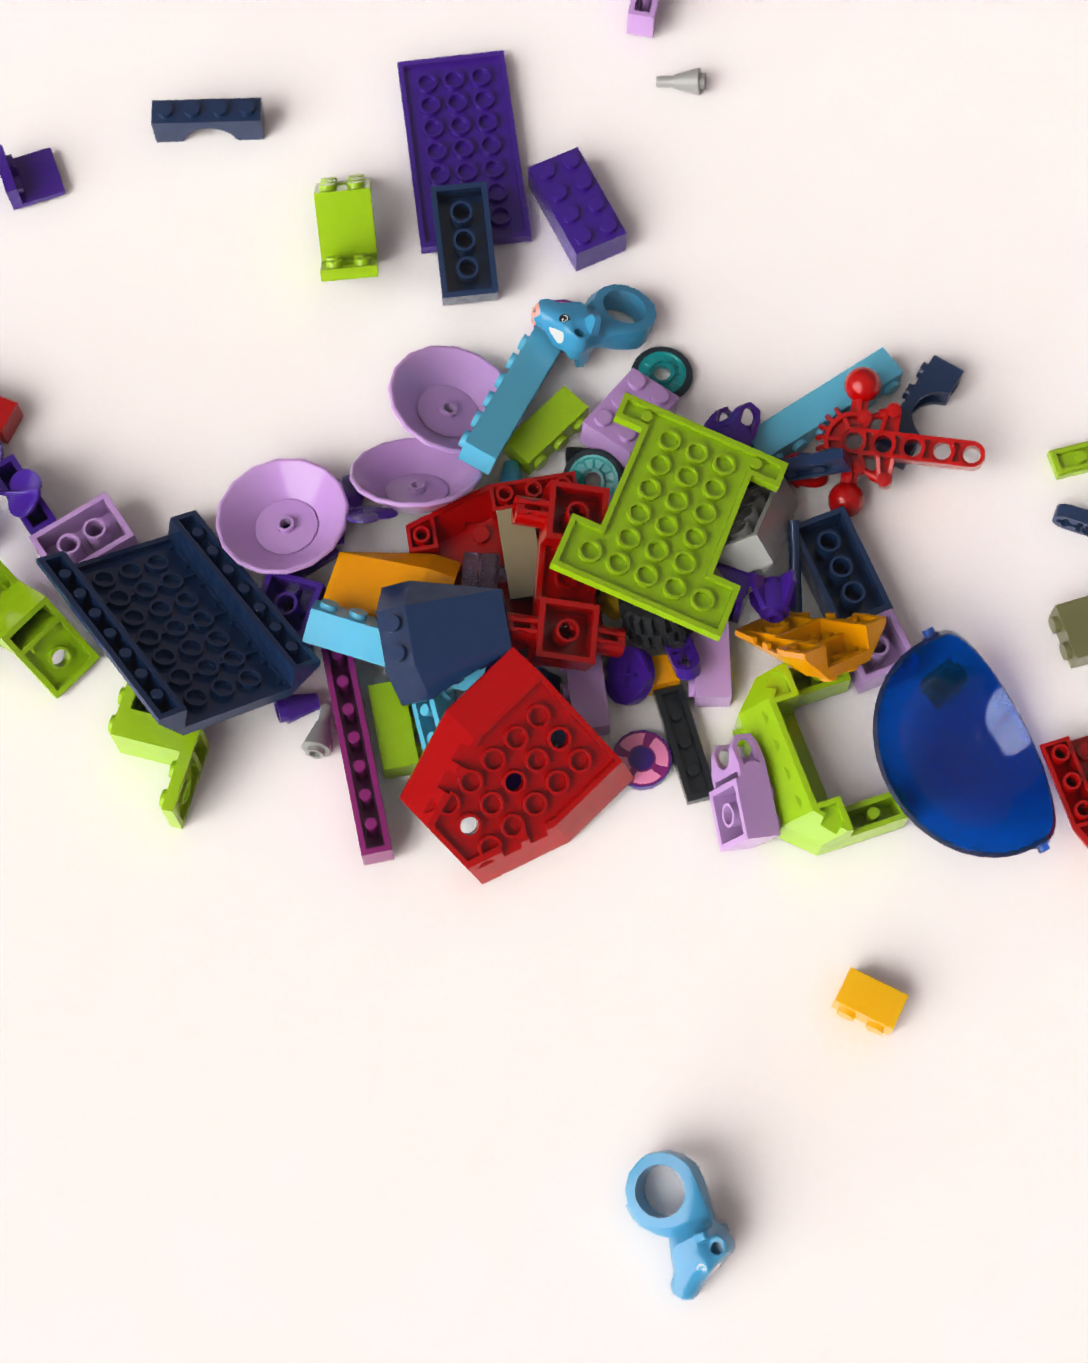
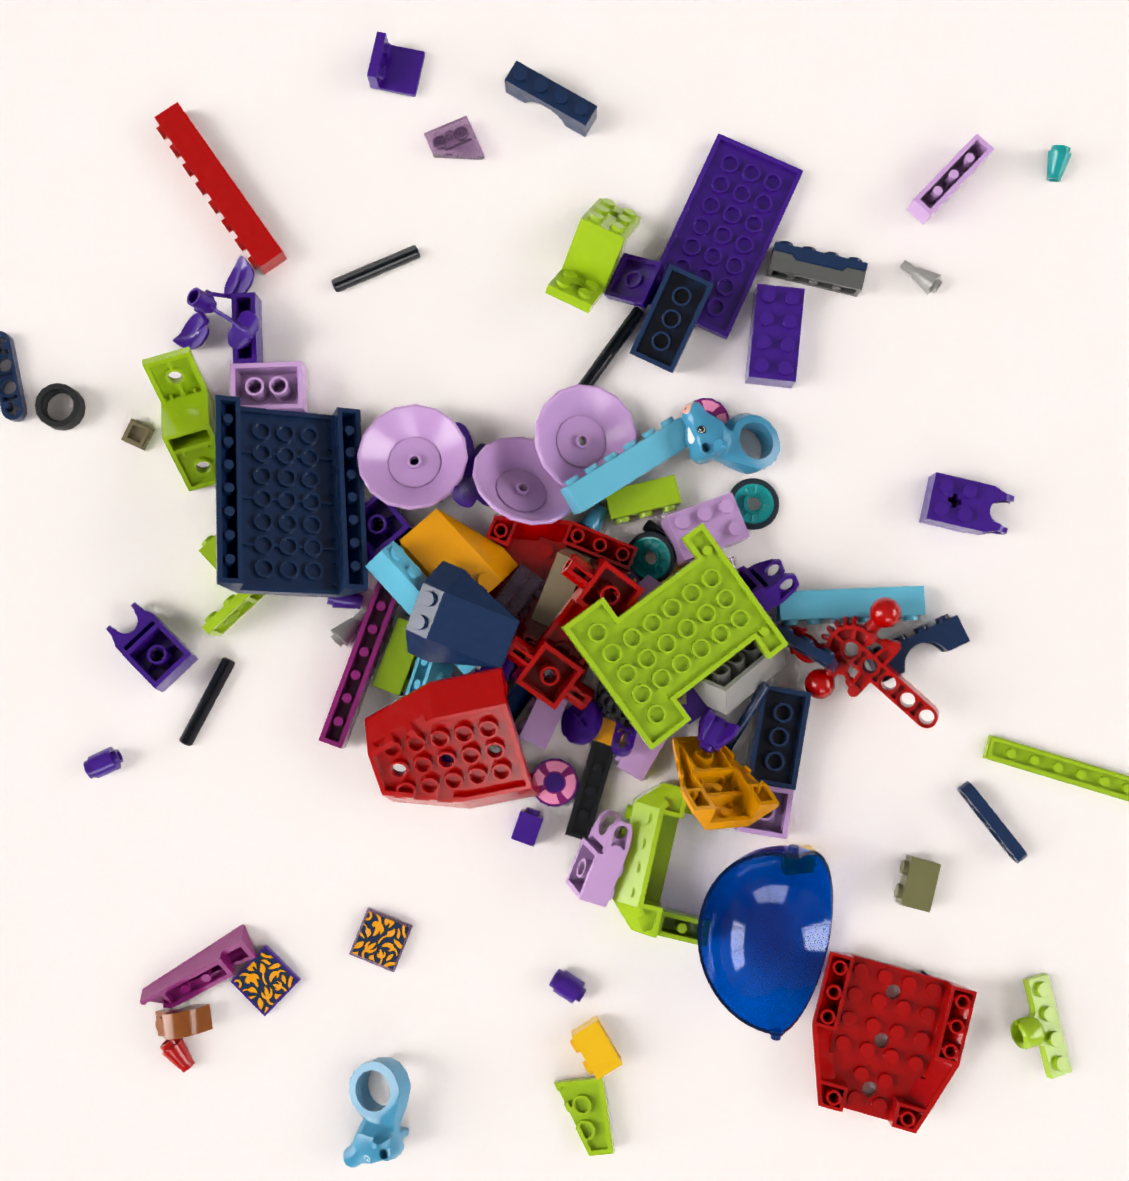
camera: 30 degrees right, 15 degrees up
none -> dark purple brick [83,747,123,779]
none -> dark purple brick [106,602,199,693]
none -> magenta wedge [140,924,256,1009]
none -> dark orange brick [155,1004,213,1040]
none -> red cone [160,1038,195,1073]
none -> black axle [179,657,235,746]
none -> tile [230,945,301,1016]
none -> black axle [331,245,420,292]
none -> tile [349,907,413,972]
none -> clear purple wing [424,115,485,160]
none -> dark purple brick [511,807,544,847]
none -> dark purple brick [549,969,587,1004]
none -> lime wing [554,1076,615,1156]
none -> black axle [578,306,644,386]
none -> dark purple plate [604,253,666,309]
none -> dark grey piece [766,241,868,297]
none -> dark purple brick [919,472,1015,535]

